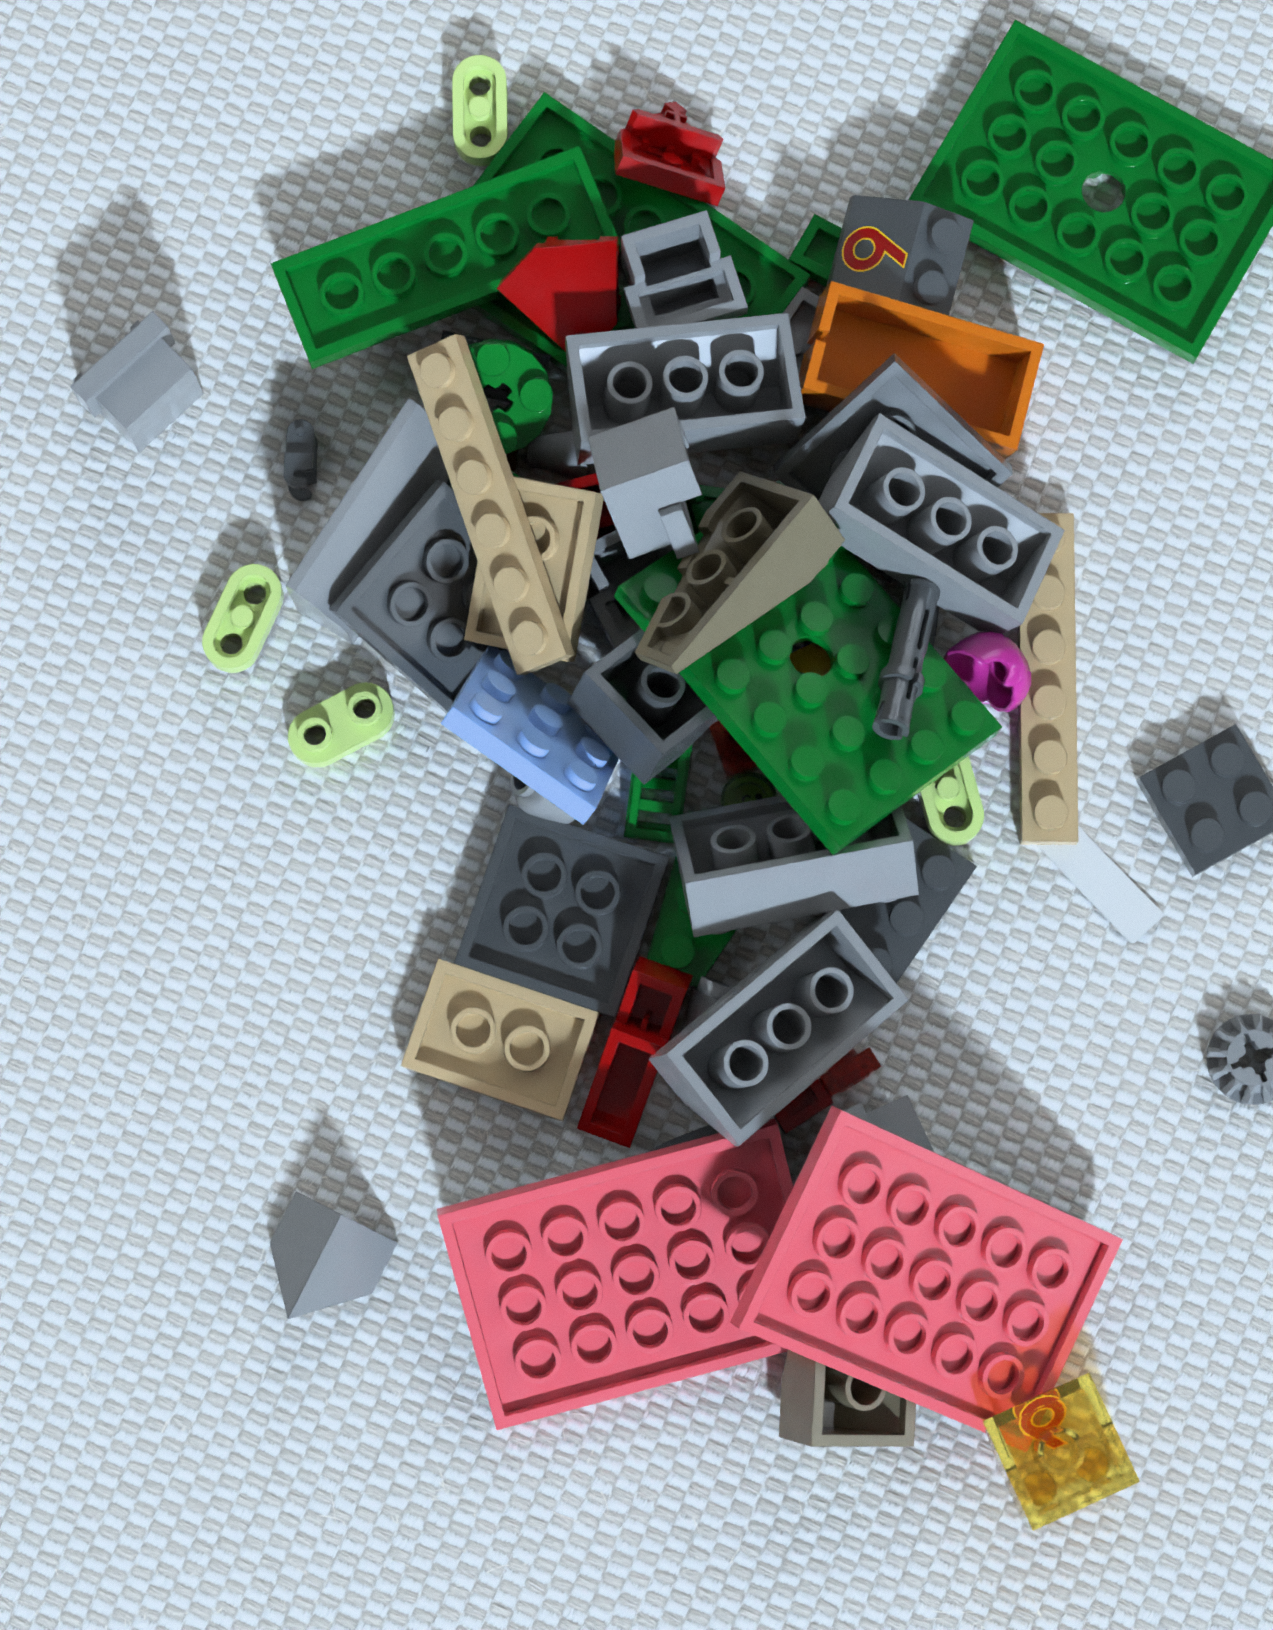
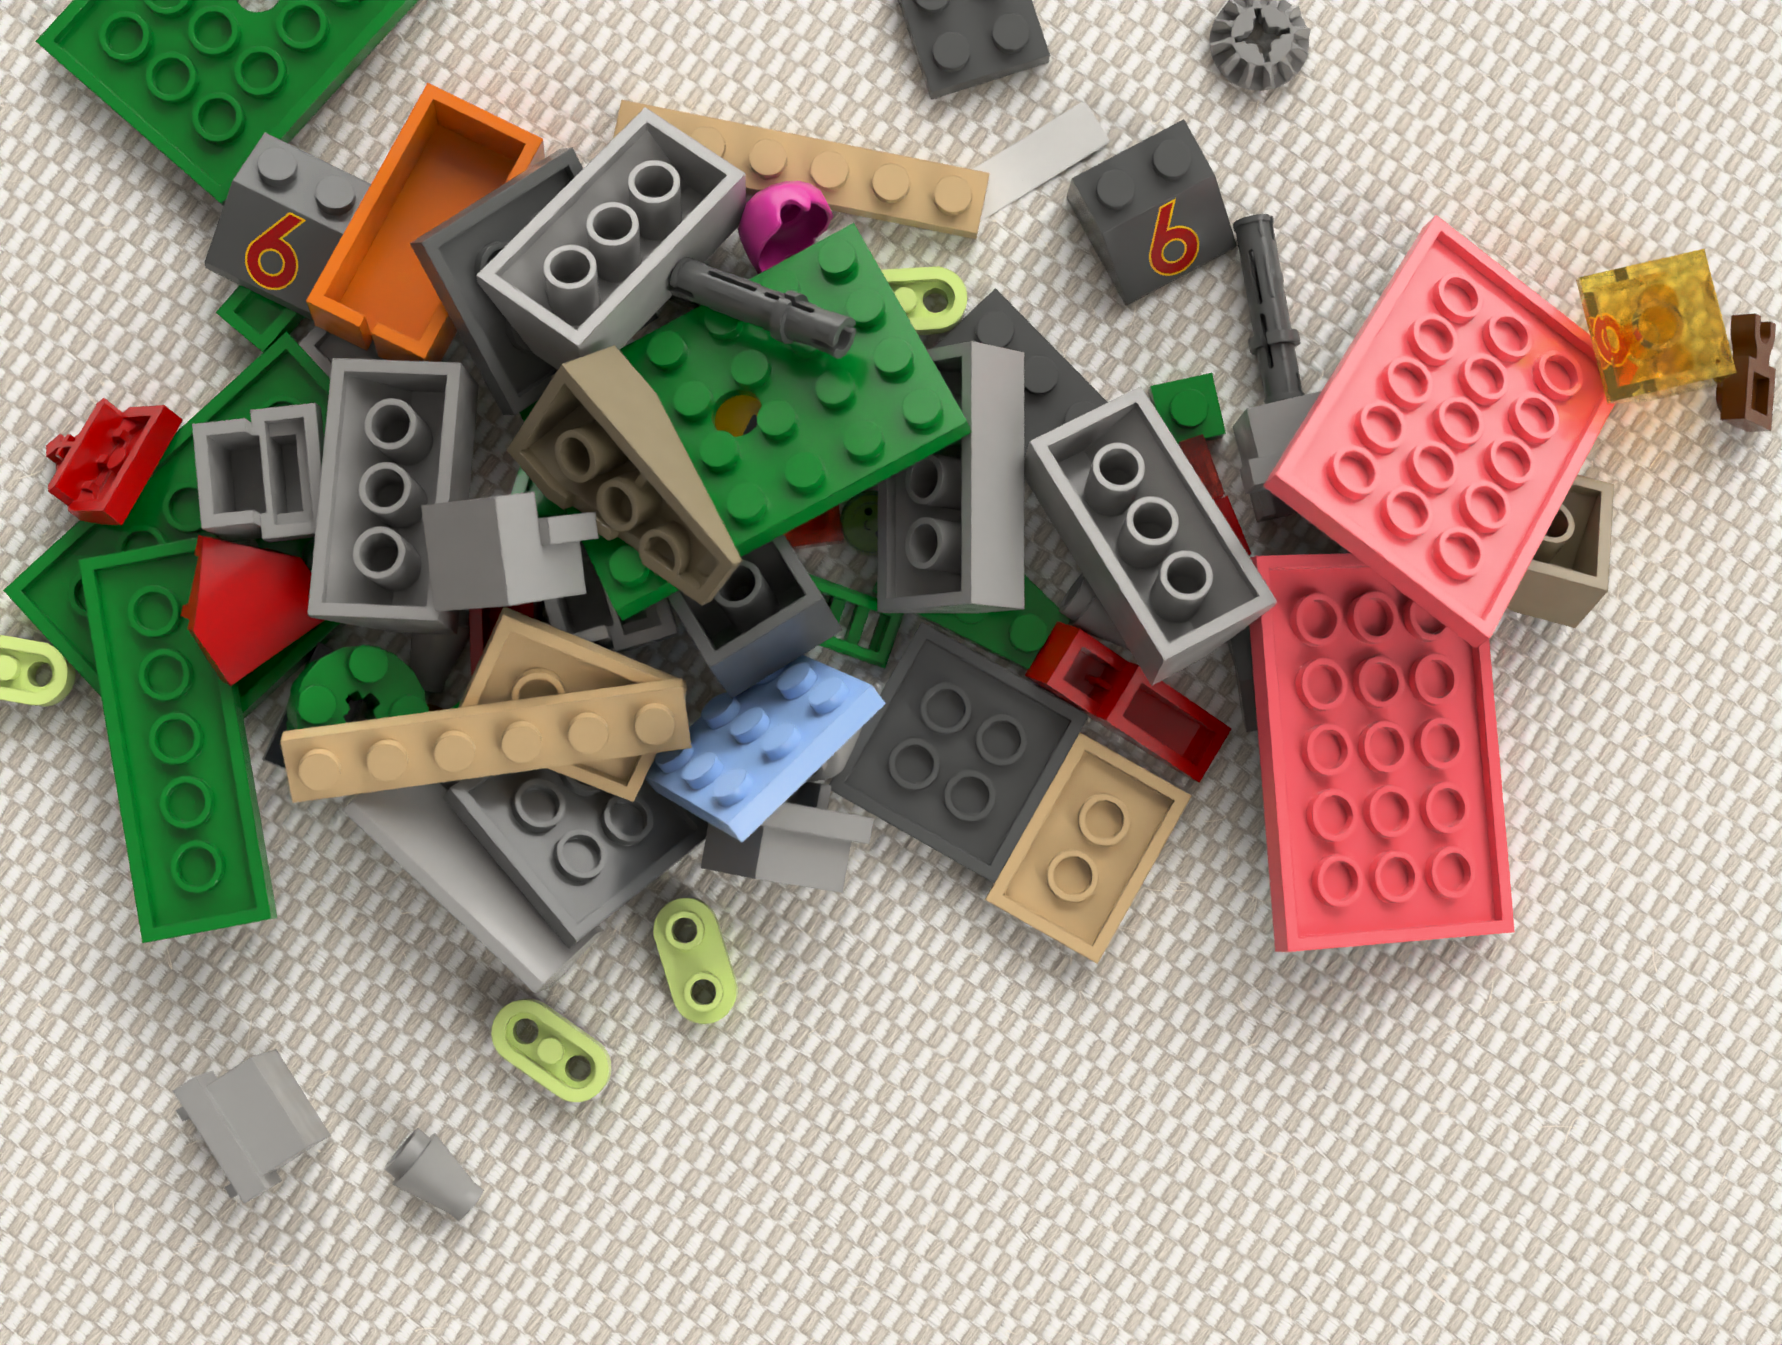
camera: 80 degrees left, 5 degrees up
light grey slope [270,1191,398,1319] -> none
dark grey piece [284,419,318,501] -> none
none -> light grey cone [384,1128,484,1221]
none -> light grey plate [701,782,874,893]
none -> dark grey slope [1067,119,1237,306]
none -> green plate [1148,373,1226,447]
none -> dark grey pin [1233,214,1305,404]
none -> reddish brown plate [1716,313,1776,432]

